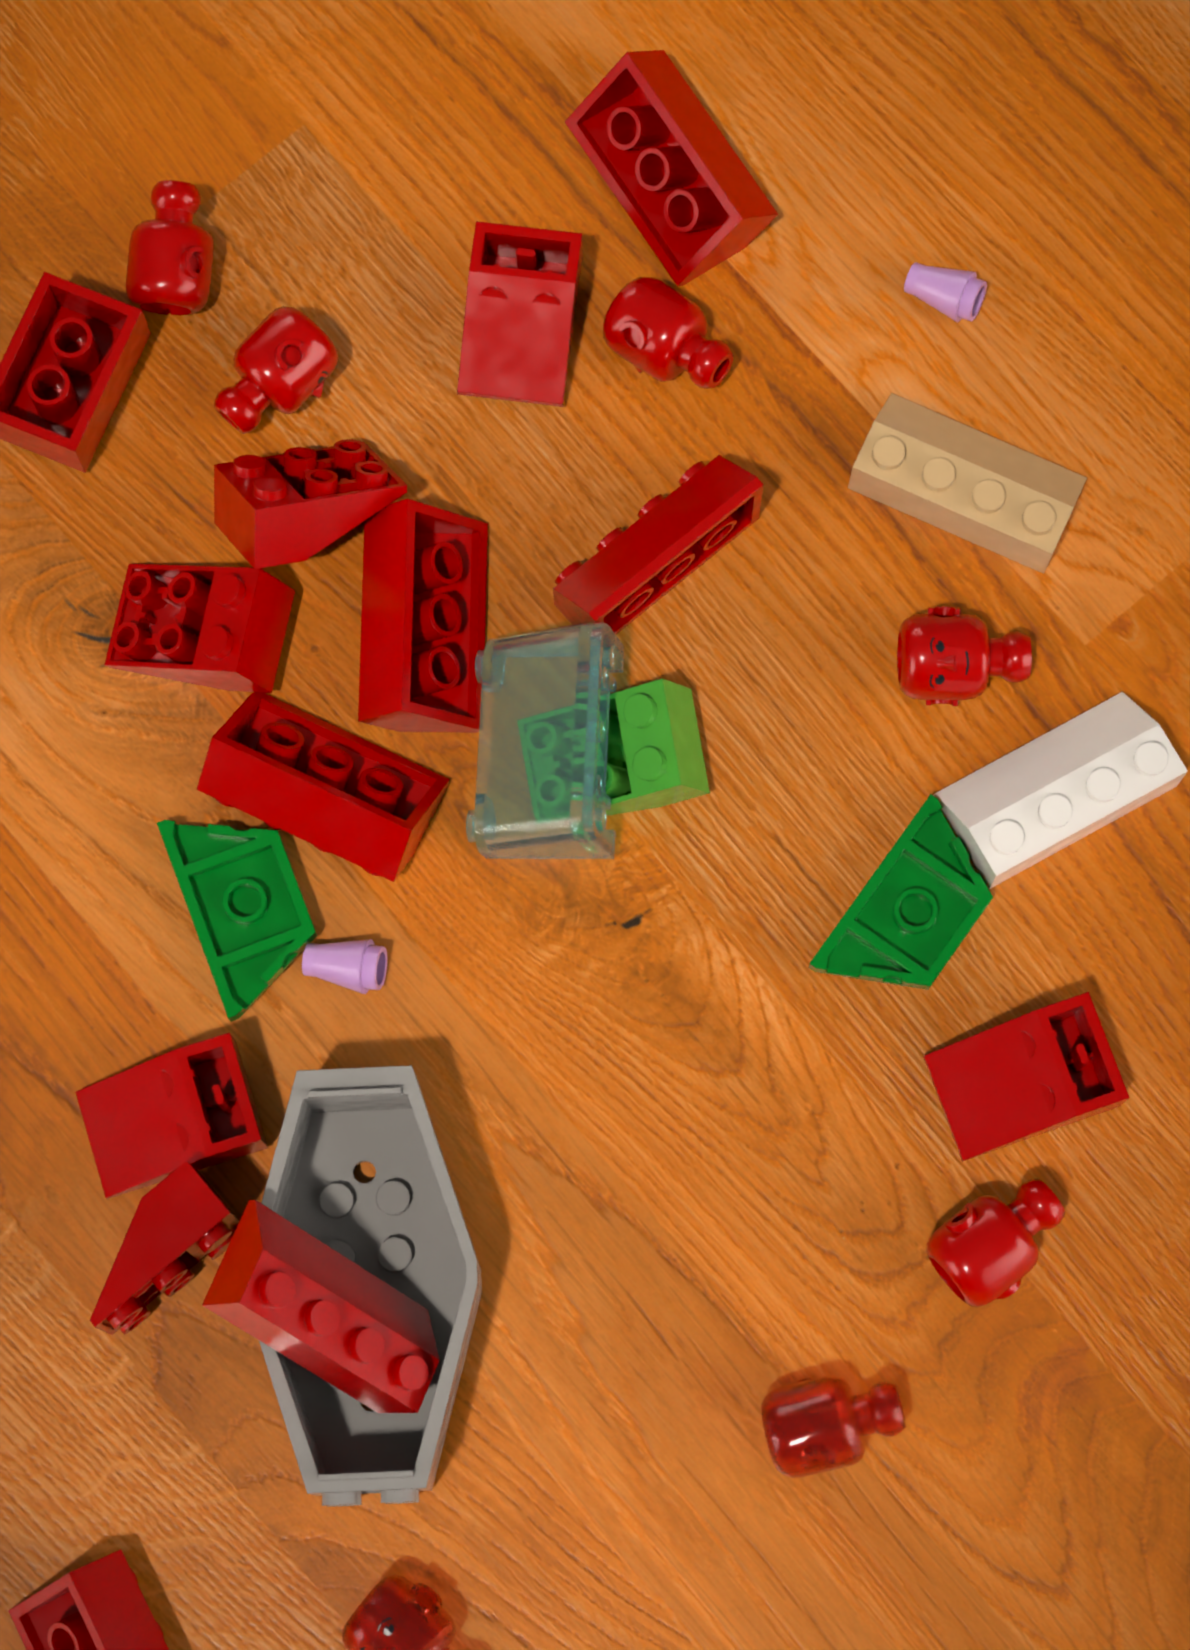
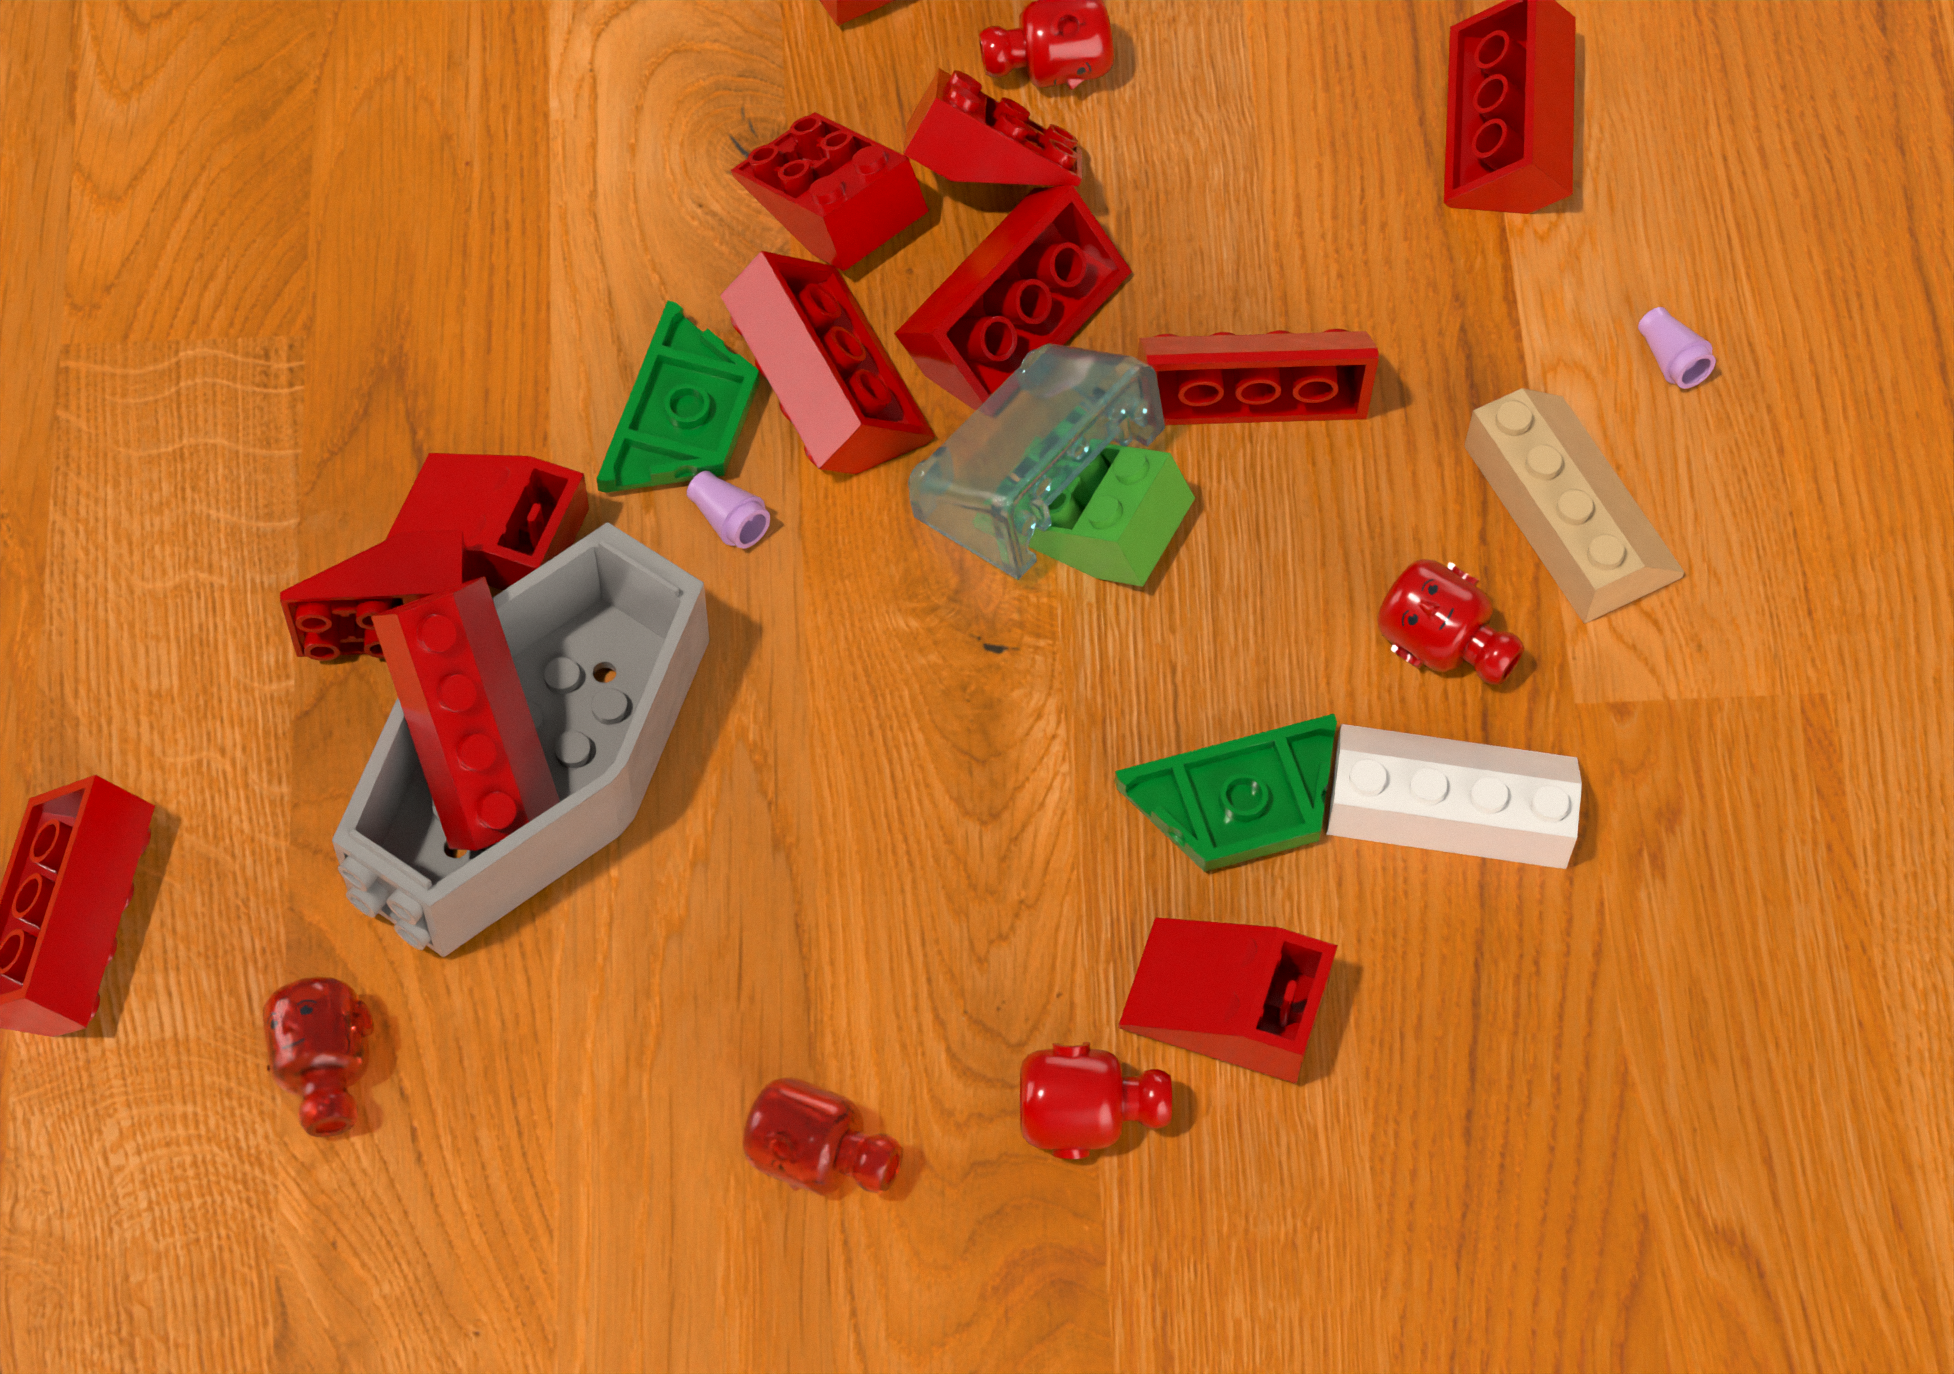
camera: 35 degrees right, 15 degrees down
red slope [457,221,583,407] -> none
red piece [603,277,734,389] -> none

